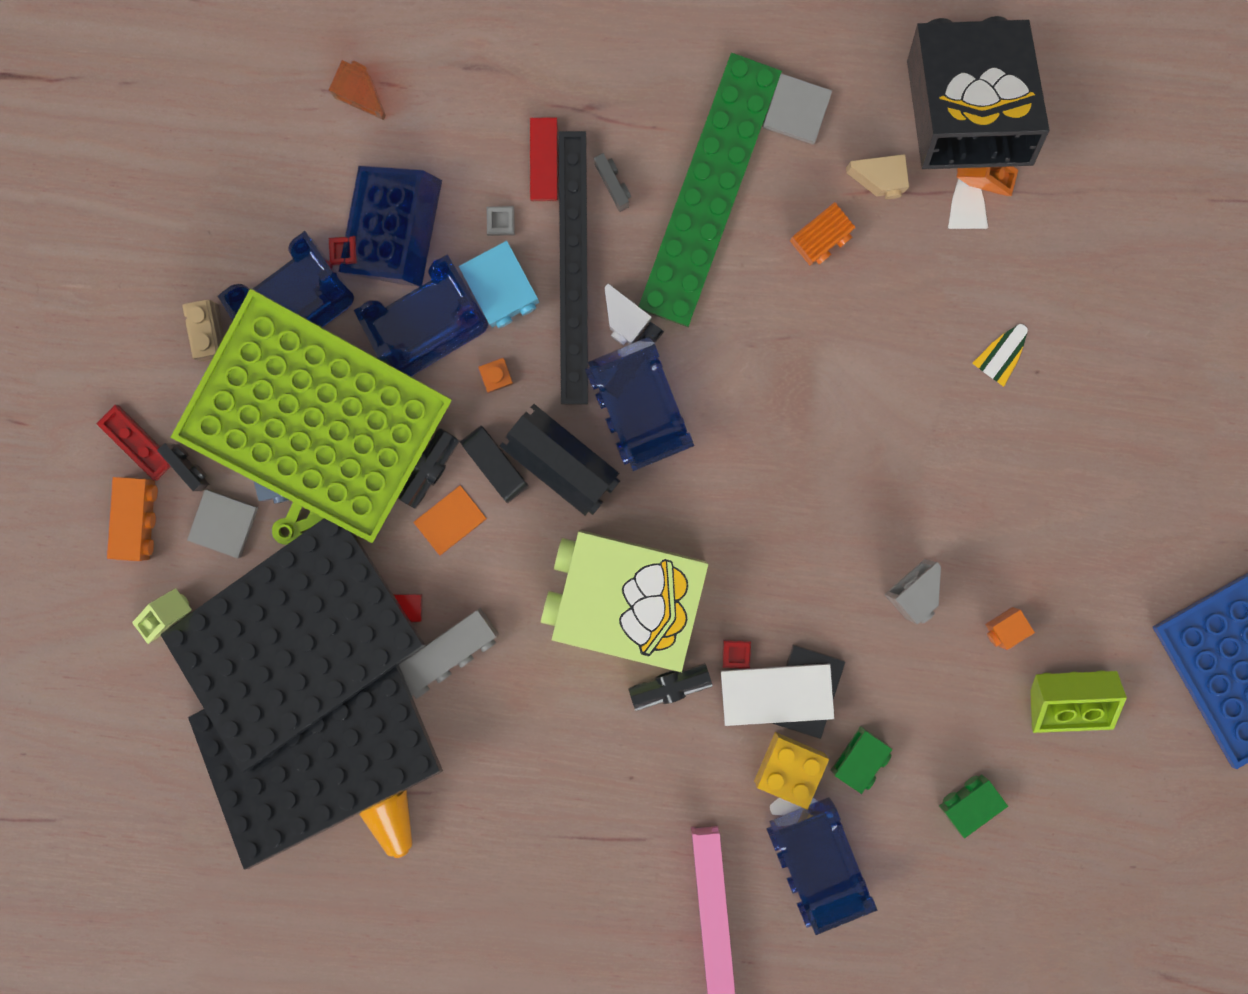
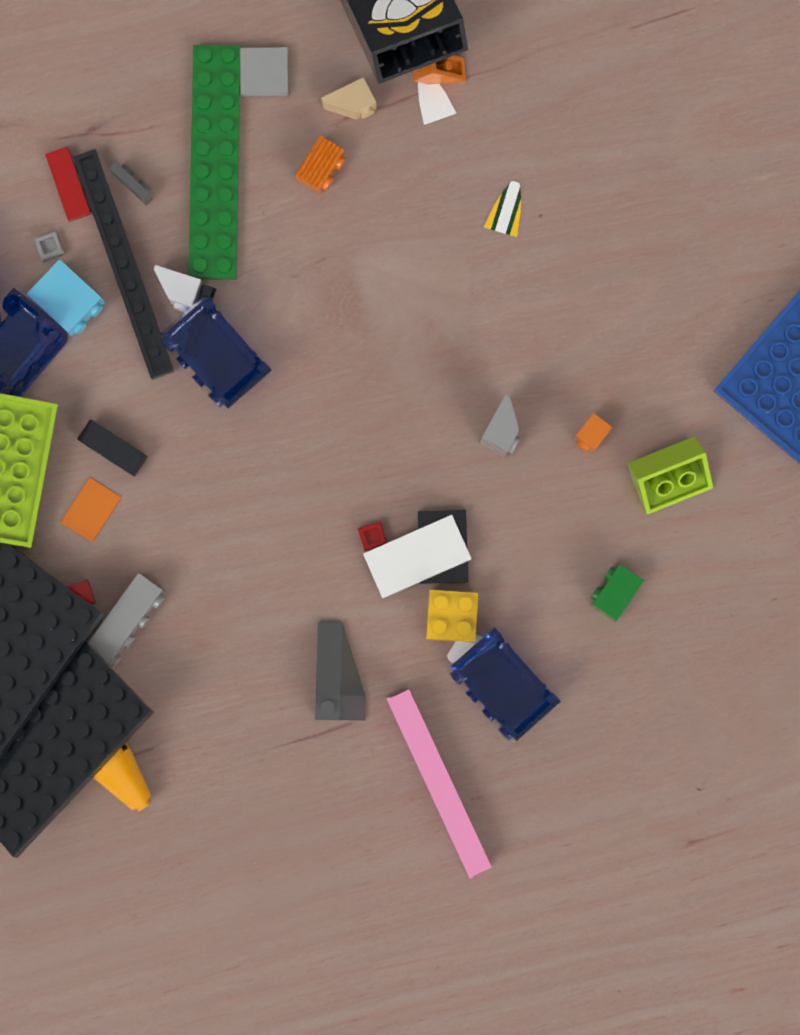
camera: 20 degrees left, 5 degrees down
black piece [398,428,460,509] -> none
orange plate [478,358,514,393] -> none
black brick [500,404,620,516] -> none
yellowish green brick [541,530,708,673] -> none
black piece [628,663,713,711] -> none
green brick [831,726,892,794] -> none
none -> dark grey wedge [315,622,365,721]

